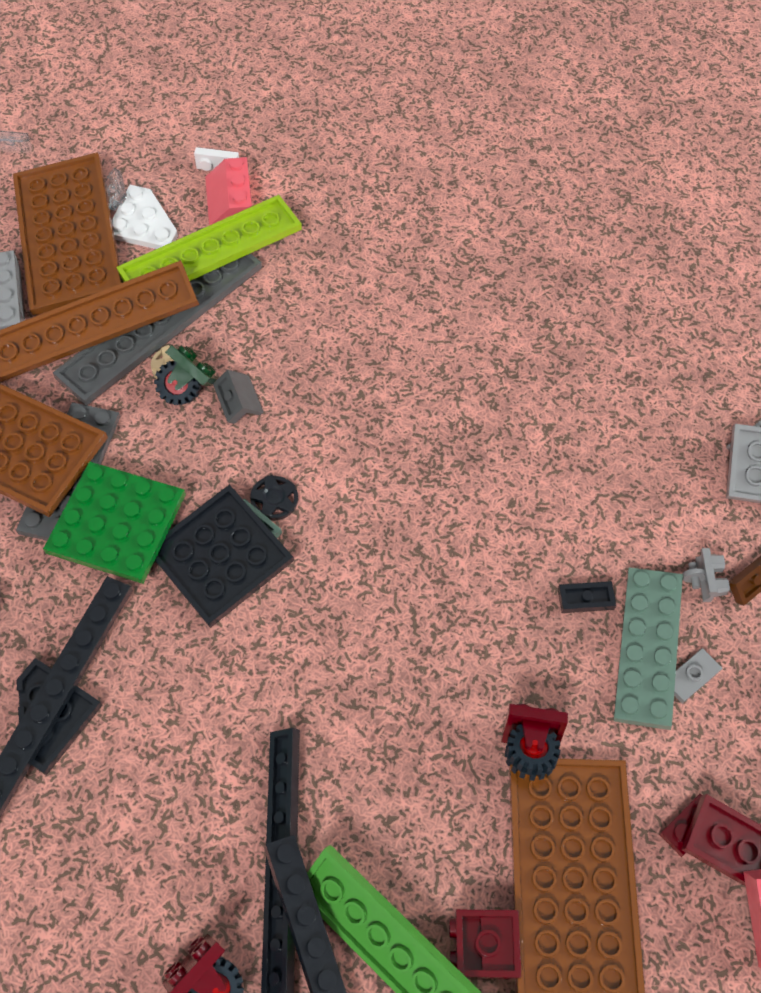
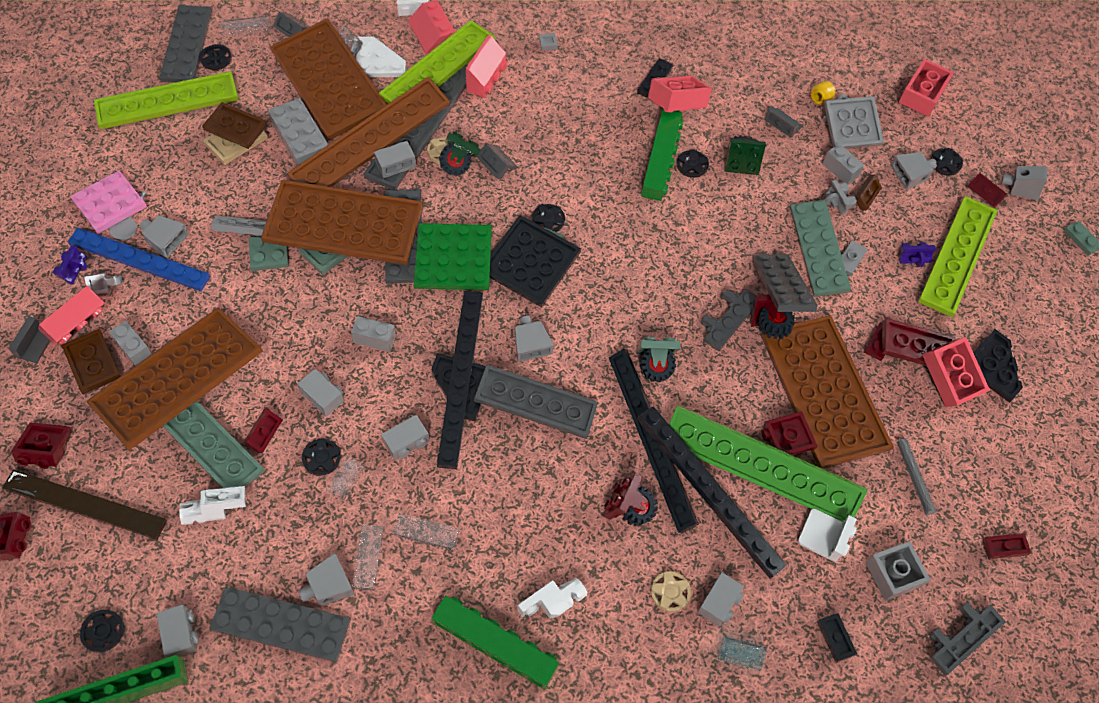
camera: 20 degrees left, 0 degrees up
black plate [558,581,616,613] -> none
none -> dark grey panel [273,12,310,37]
none -> light grey brick [374,141,416,179]
none -> slope [466,35,508,98]
none -> dark grey plate [474,365,598,439]
none -> light grey torso [515,316,554,362]
none -> light grey plate [539,33,558,51]
none -> black plate [637,58,674,99]
none -> plate [637,337,680,382]
none -> green brick [641,108,684,201]
none -> coral brick [648,75,712,112]
none -> black wheel [677,149,709,178]
none -> dark grey hinge [701,289,756,351]
none -> dark green plate [725,135,766,175]
none -> dark grey plate [752,253,817,312]
none -> dark grey panel [764,106,802,138]
none -> yellow head [810,81,835,105]
none -> light grey brick [823,143,864,185]

